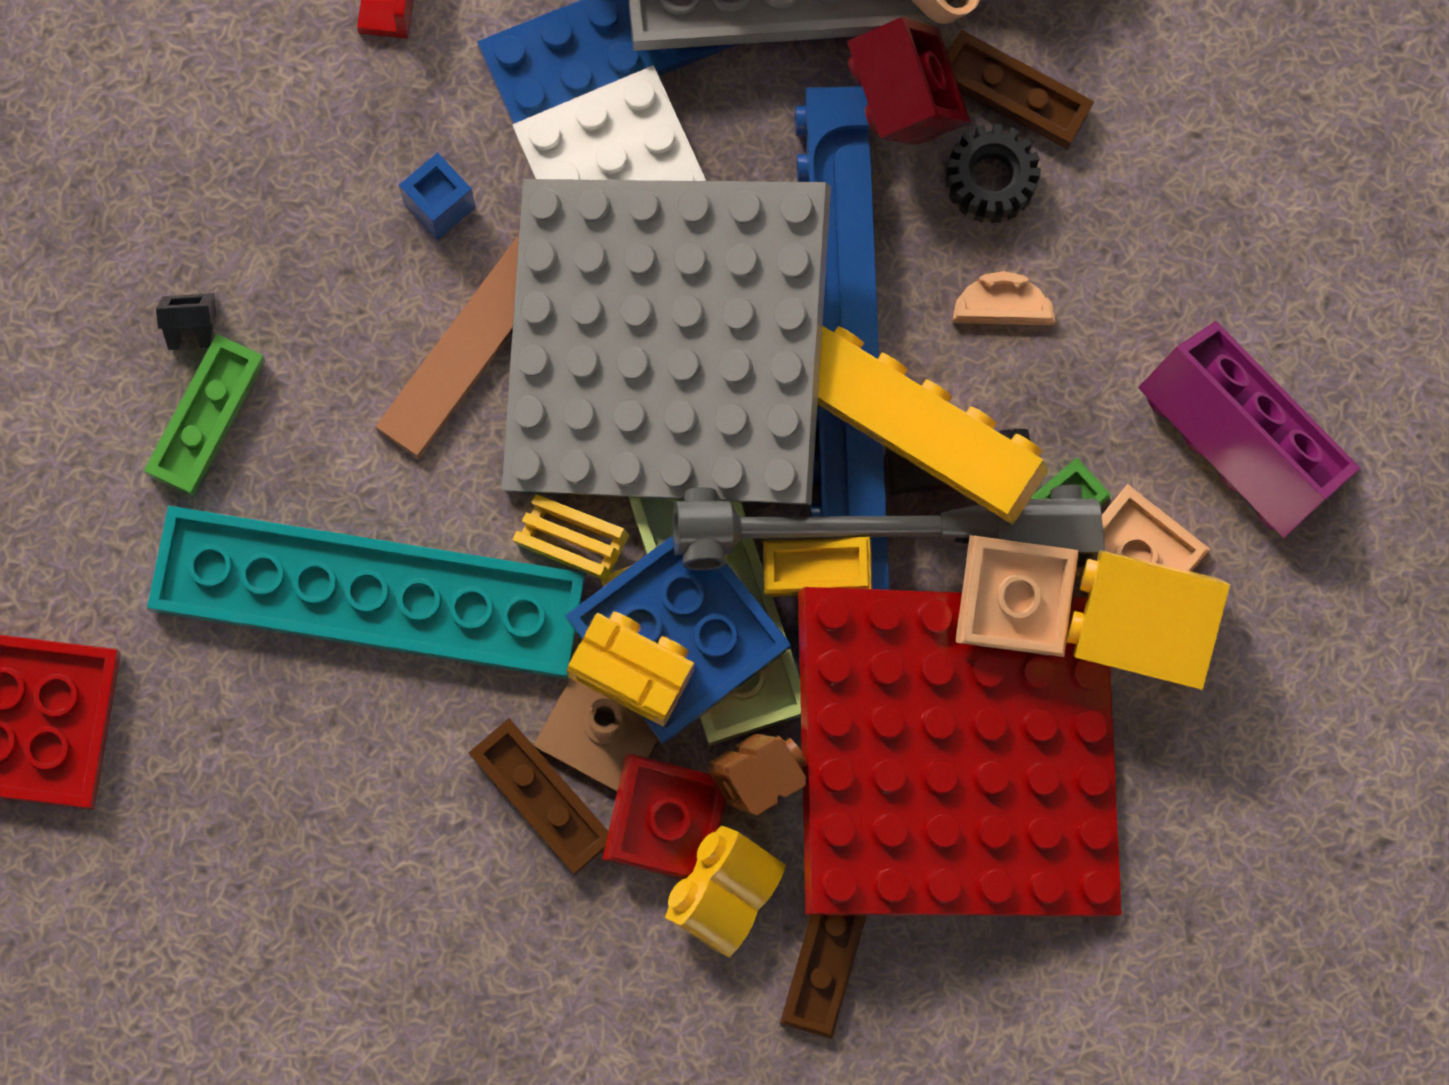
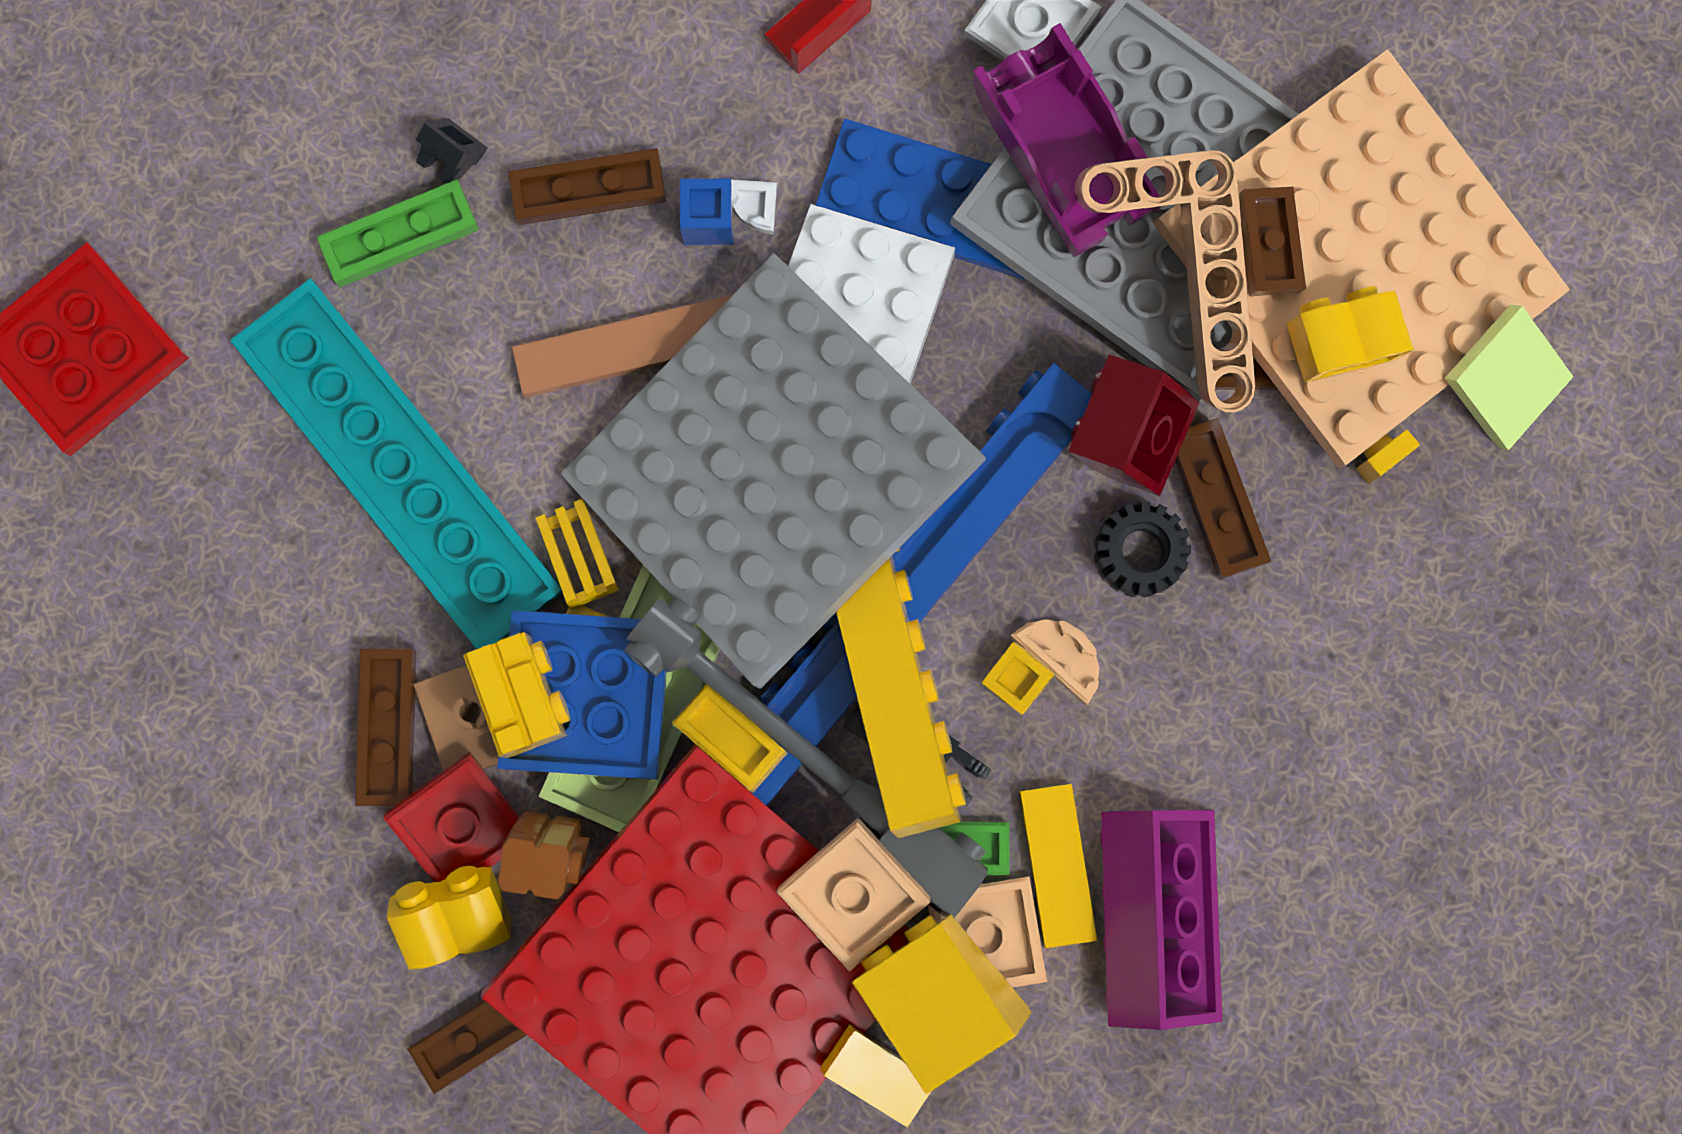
camera: 45 degrees right, 5 degrees up
none -> reddish brown plate [508,148,667,225]
none -> white tile [731,180,777,235]
none -> yellow tile [819,1024,932,1128]
none -> yellow plate [981,641,1056,715]
none -> yellow tile [1019,784,1097,949]

